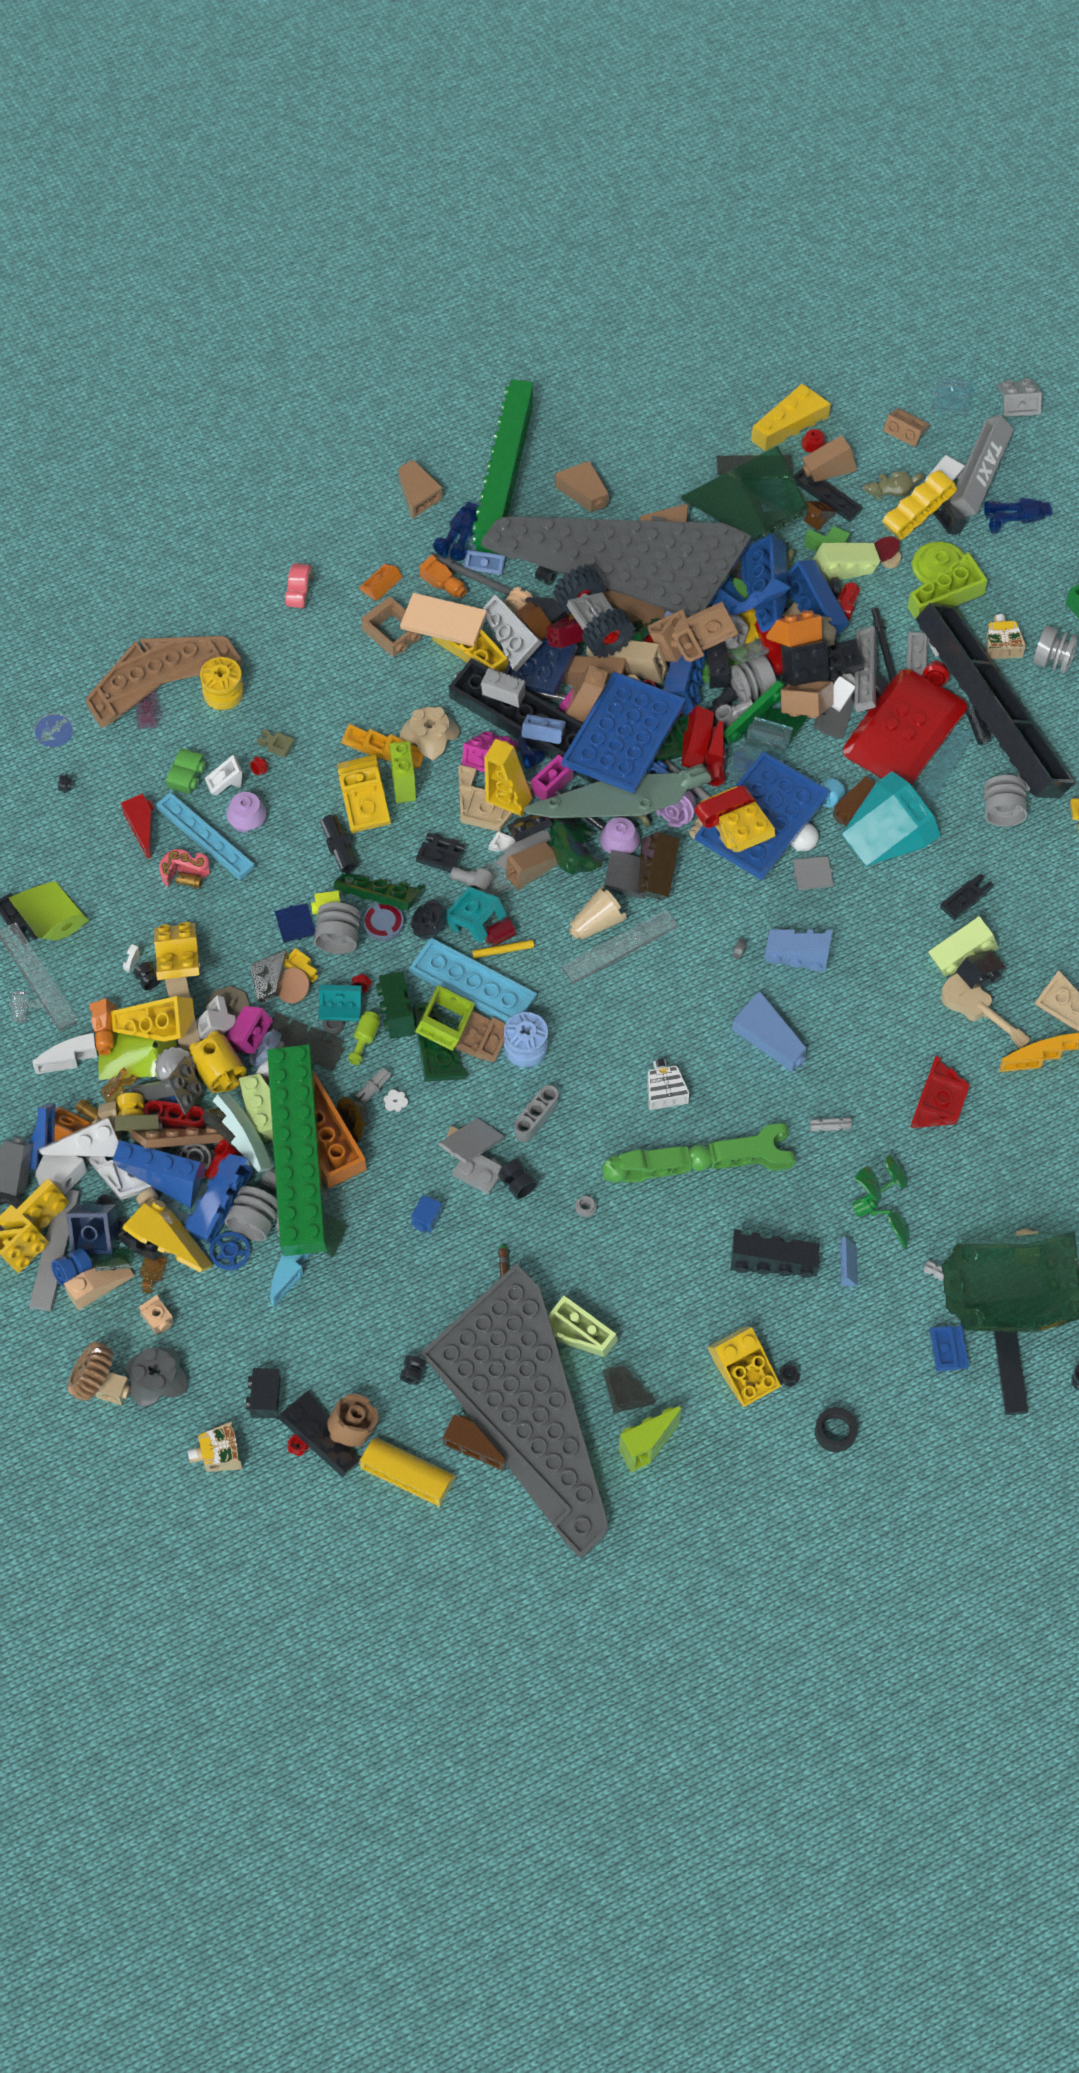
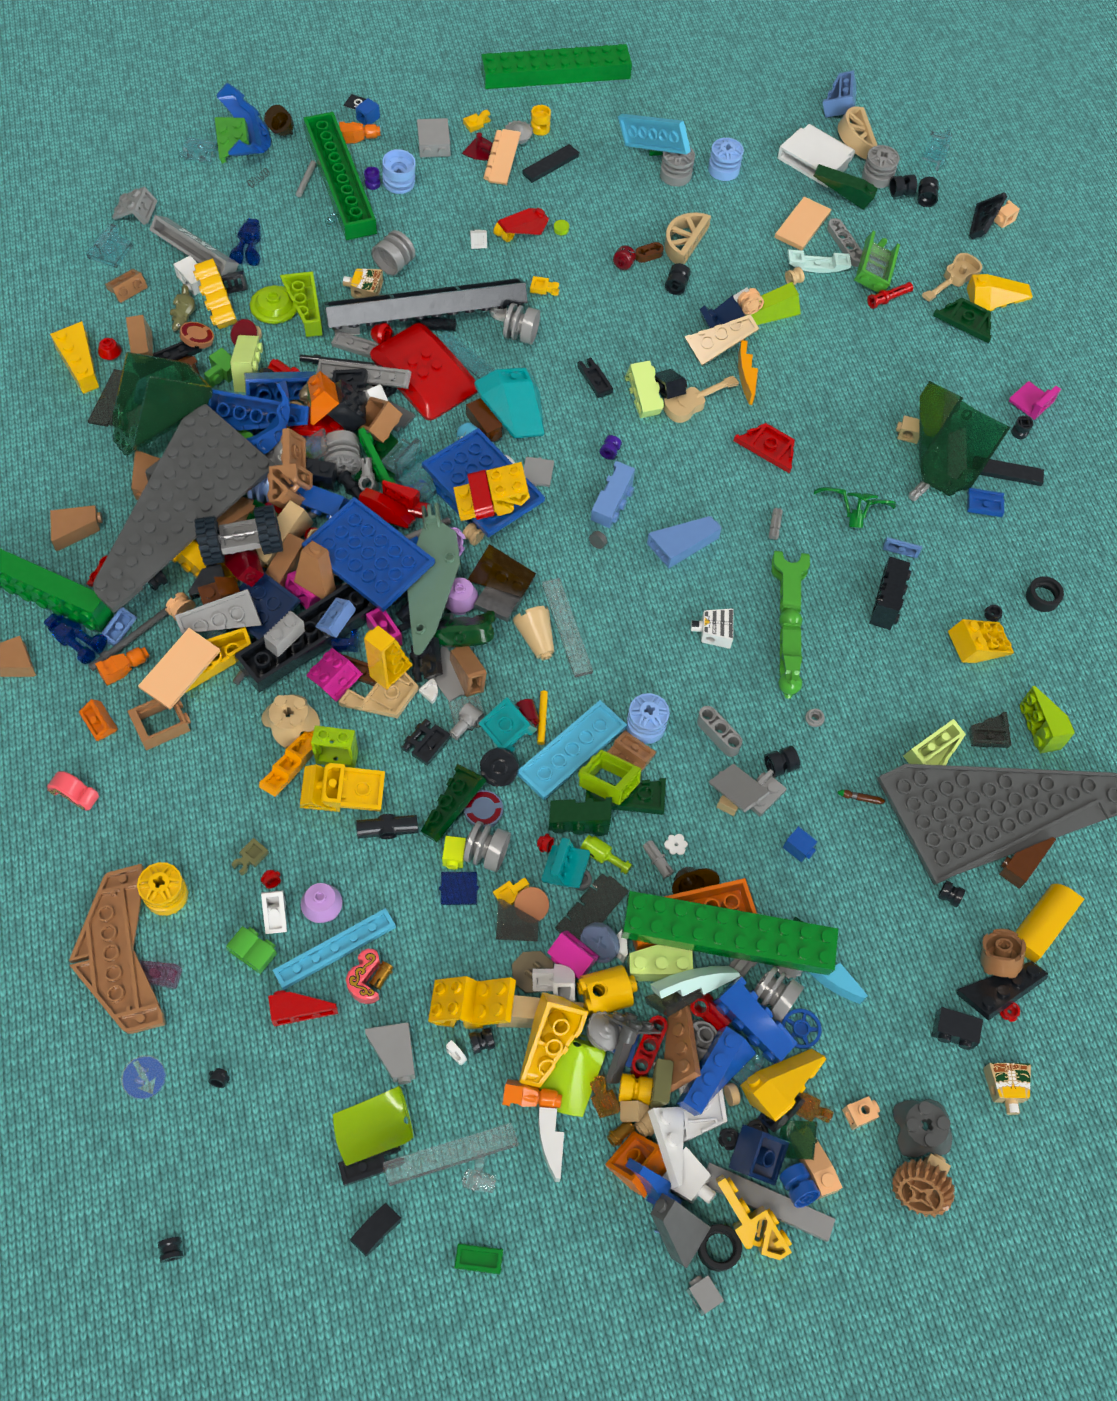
camera: 80 degrees left, 0 degrees up
none -> nougat tile [179,322,214,349]
none -> light grey slope [365,1022,415,1085]
none -> dark purple wheel [600,435,622,460]

